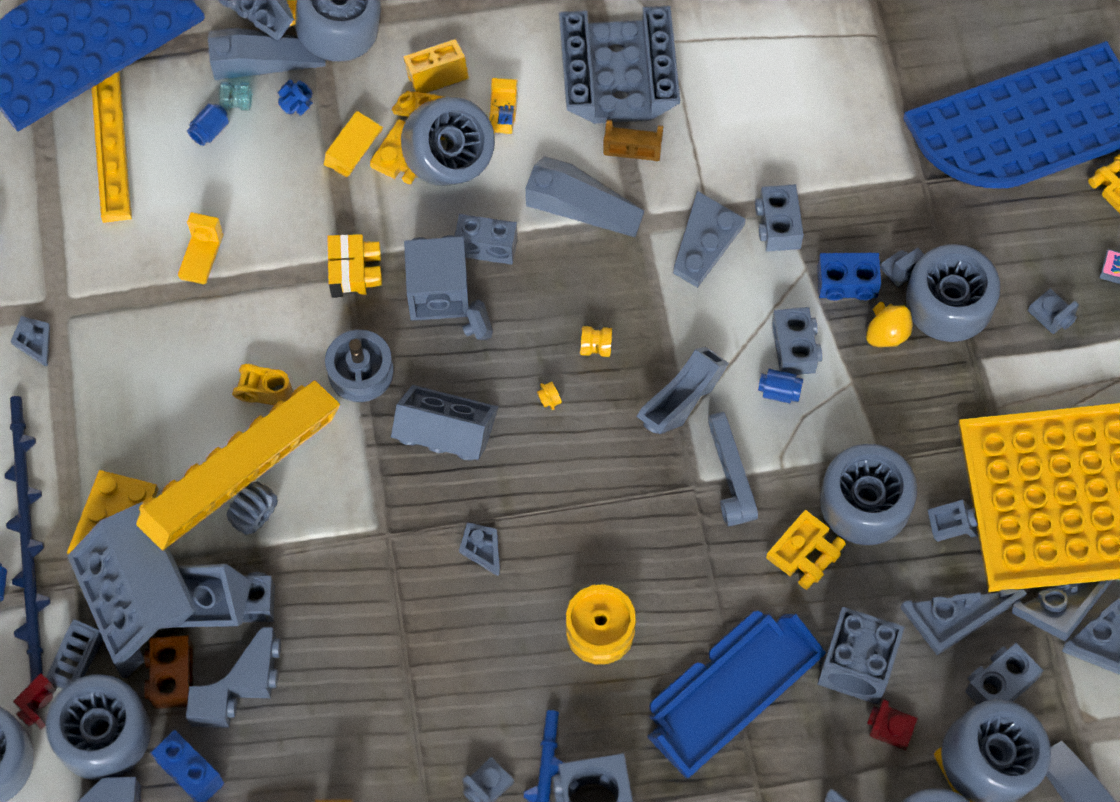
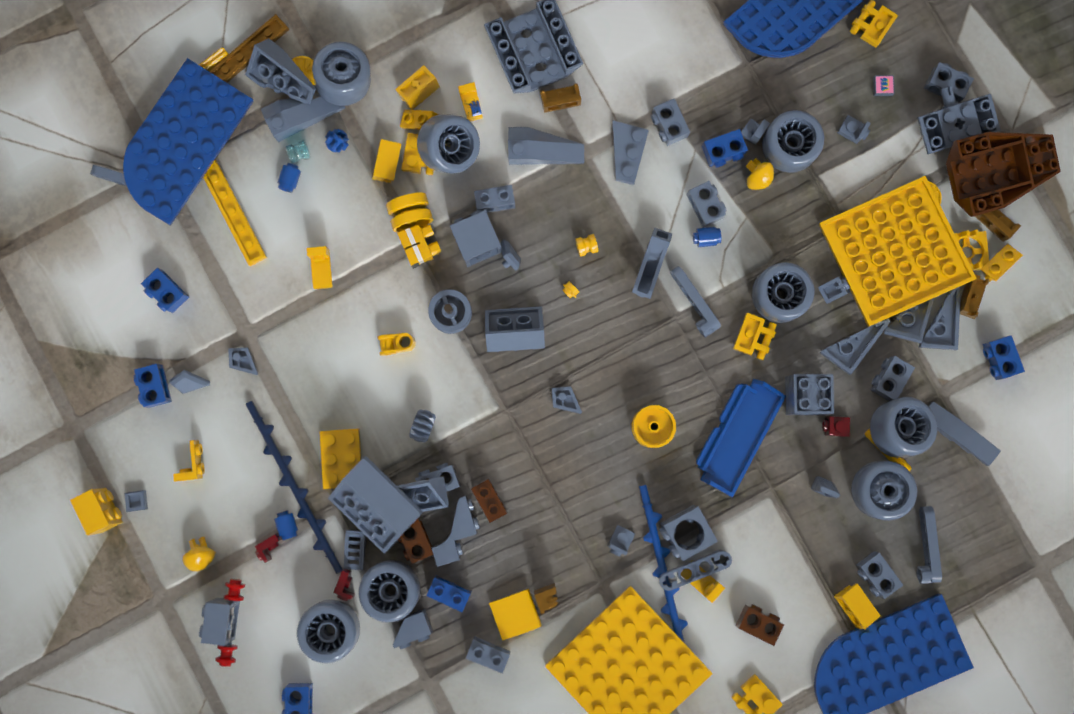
camera: 20 degrees left, 20 degrees up
yellow brick [136,380,340,551] -> none
none -> yellow wheel [386,192,434,232]
none -> reddish brown brick [471,479,508,523]

